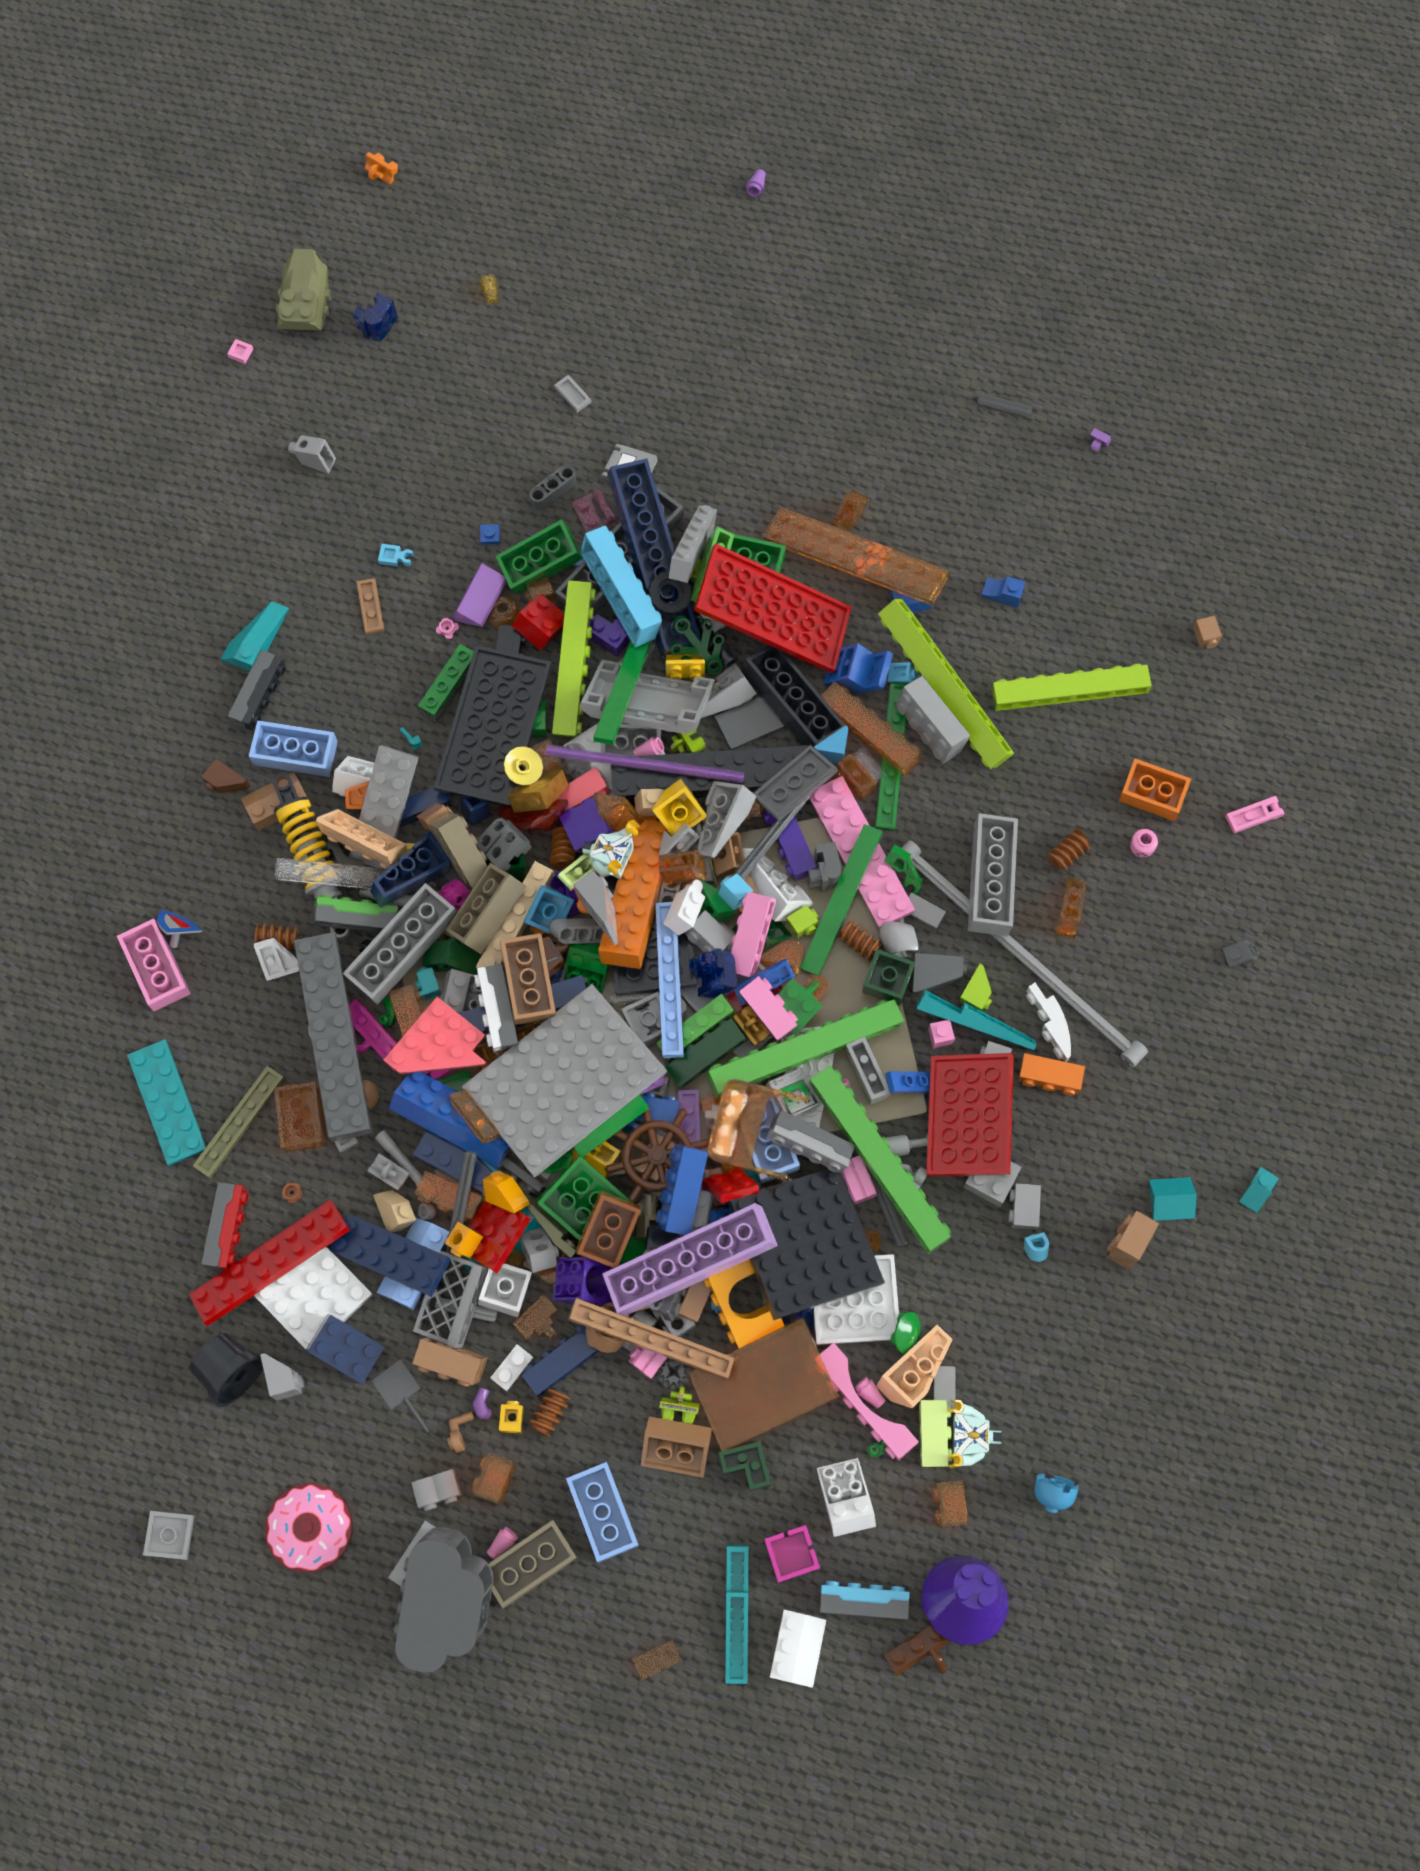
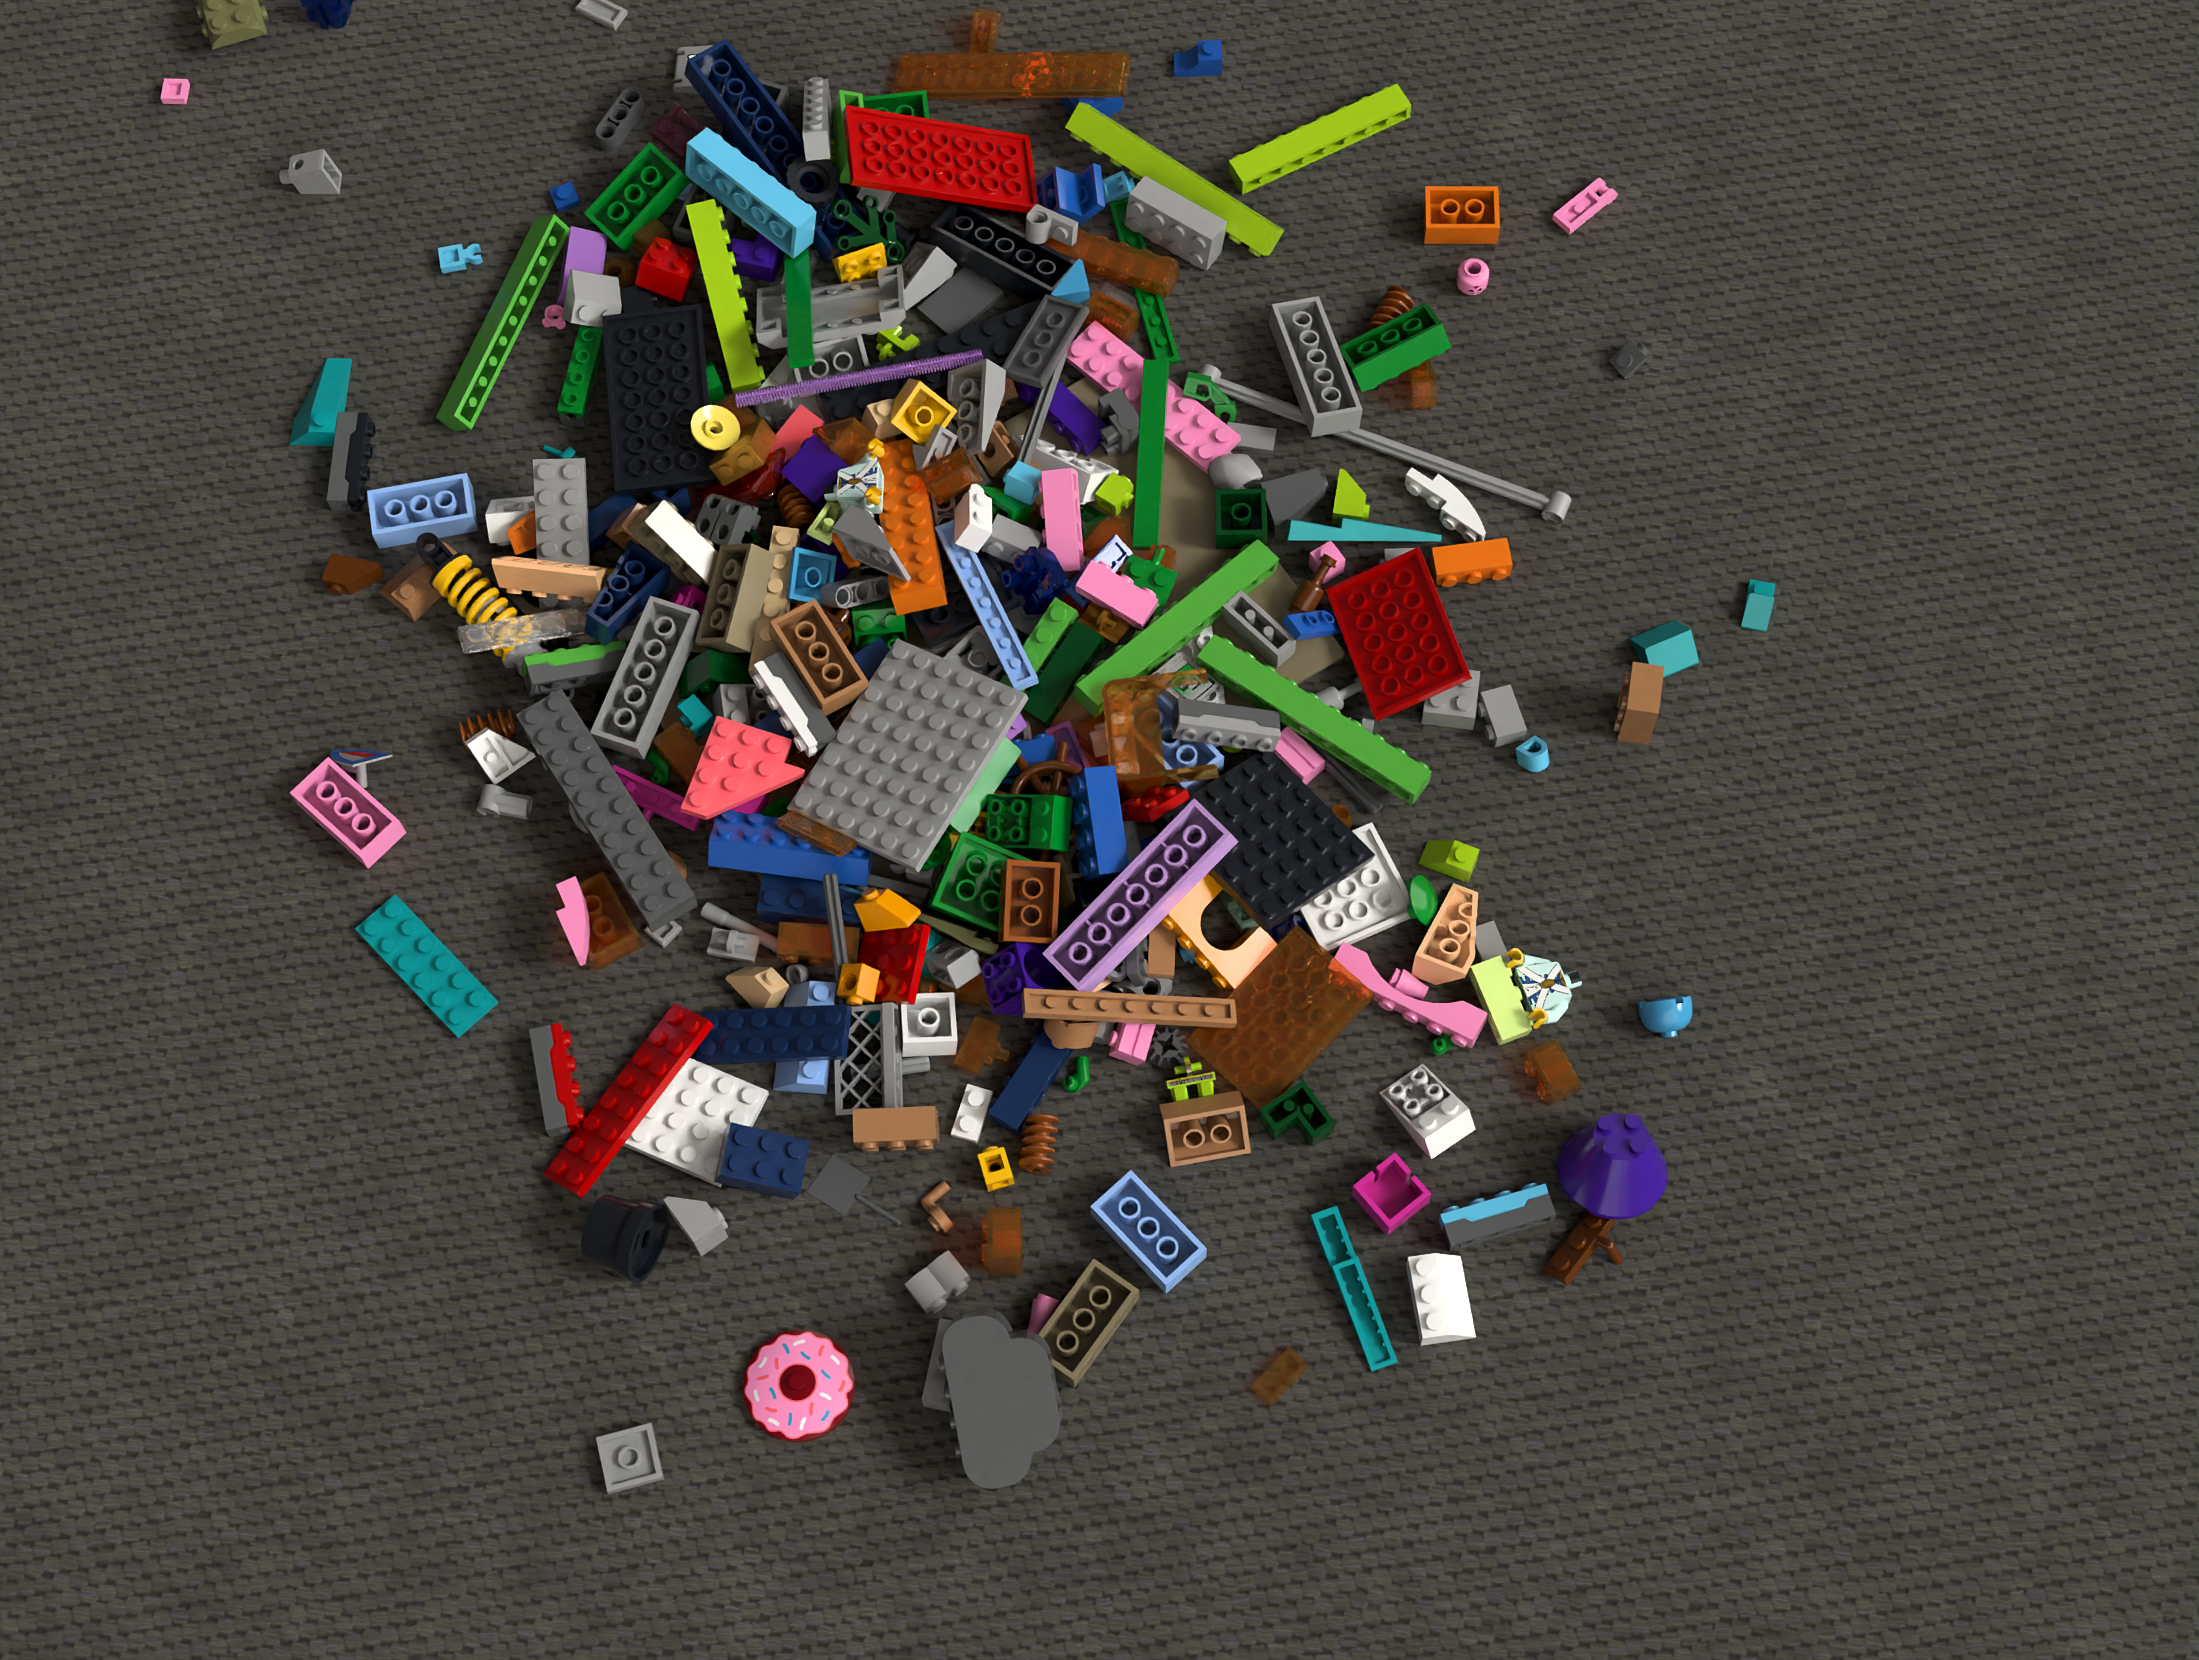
camera: 20 degrees left, 5 degrees down
olive plate [193,1066,285,1179] -> none
dark orange plate [282,1183,302,1203] -> none
medium nougat tile [356,578,385,635] -> none
medium lavender arm [473,1387,492,1420] -> none
bright pink cone [633,737,664,756] -> none
dark orange piece [837,919,882,962] -> none
medium nougat brick [1193,616,1222,649] -> none
none -> bright green brick [436,214,570,431]
none -> light grey piece [477,784,533,820]
none -> bright pink slope [556,876,590,966]
none -> light grey slope [562,269,622,328]
none -> green slope [985,794,1072,852]
none -> light grey plate [1025,204,1078,247]
none -> green arm [1062,1056,1090,1093]
none -> reddish brown piece [1288,553,1337,614]
none -> green brick [1339,302,1451,393]
none -> lime slope [1419,840,1480,883]

